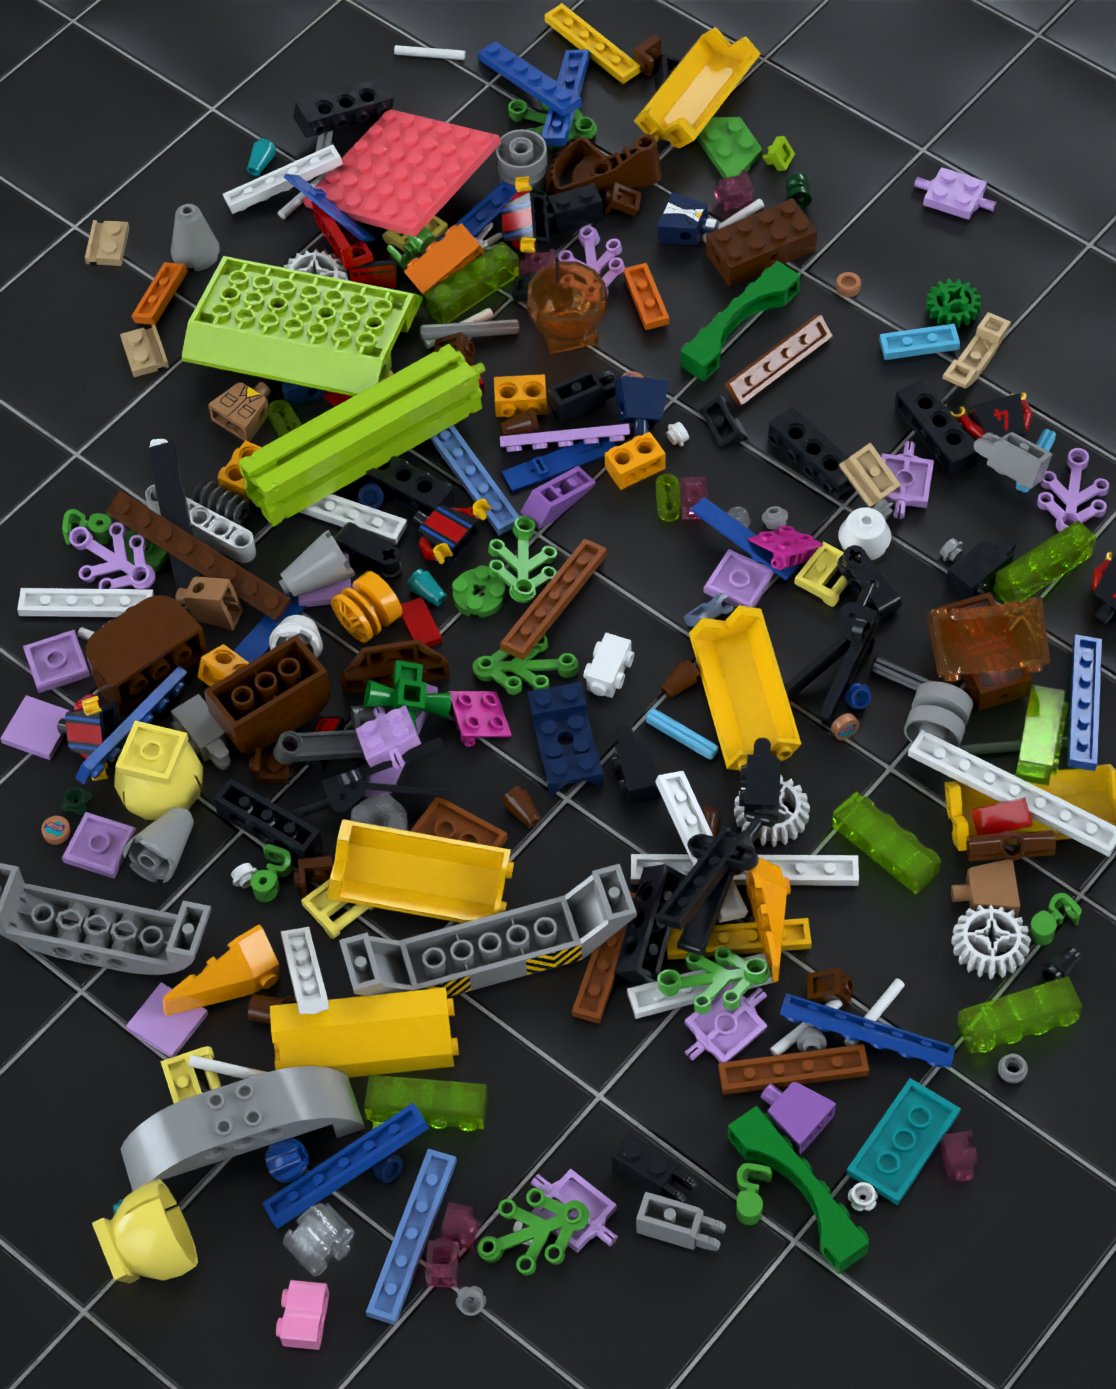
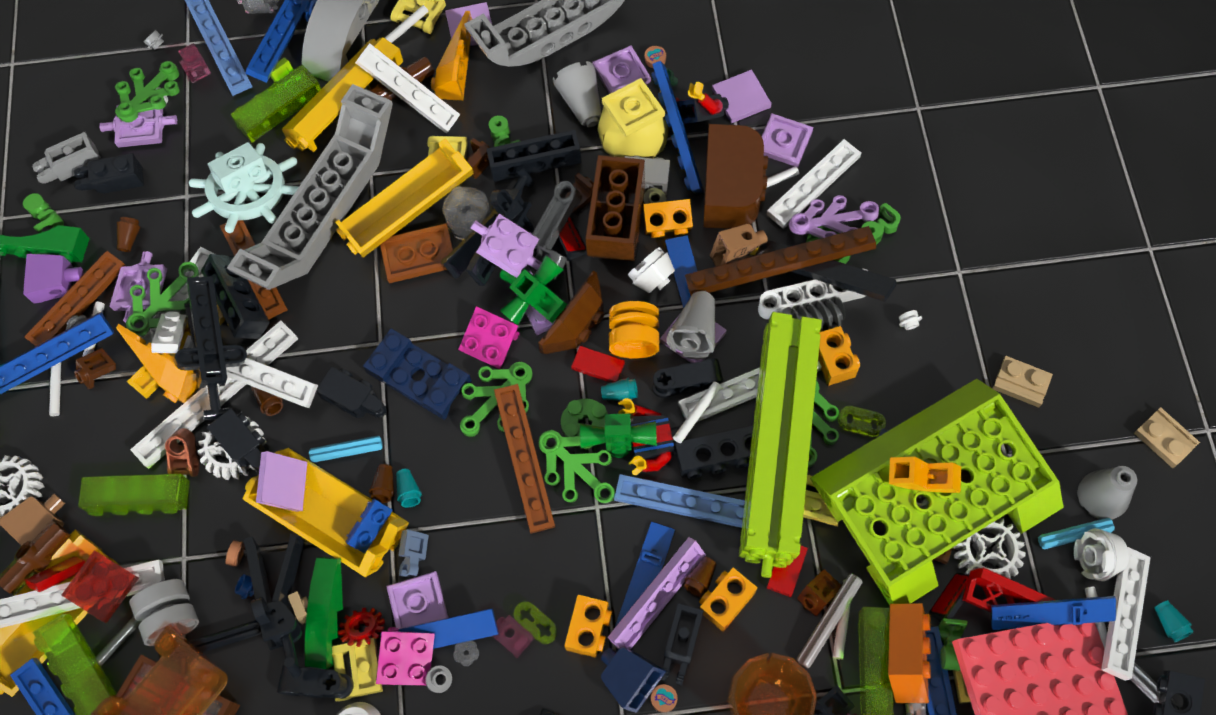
camera: 135 degrees right, 10 degrees up
orange plate [131,262,188,325] -> none
medium nougat torso [208,382,271,442] -> none
white plate [231,863,258,888] -> none
dark blue tile [358,483,384,509] -> none
clear pink brick [425,1238,460,1288] -> none
reddish brown cone [502,786,541,828] -> none
medium lavender slope [520,466,597,529] -> none
white brick [583,633,634,698] -> none
white plate [666,422,689,446] -> none
none -> clear red plate [62,550,139,623]
none -> reddish brown cone [116,217,141,252]
none -> white plate [151,312,187,353]
none -> copper piece [165,428,199,478]
none -> light aqua piece [189,142,299,233]
none -> lavender tile [256,451,307,512]
none -> tan plate [288,591,308,624]
none -> green slope [305,557,343,669]
none -> red gear [338,608,385,647]
none -> blue hinge [345,498,393,554]
none -> teal cone [396,469,422,508]
none -> green brick [580,414,657,458]
none -> white bar [673,382,721,443]
none -> light orange brick [889,457,961,493]
none -> medium azure axle [1038,518,1115,549]
none -> white cone [1074,528,1129,581]

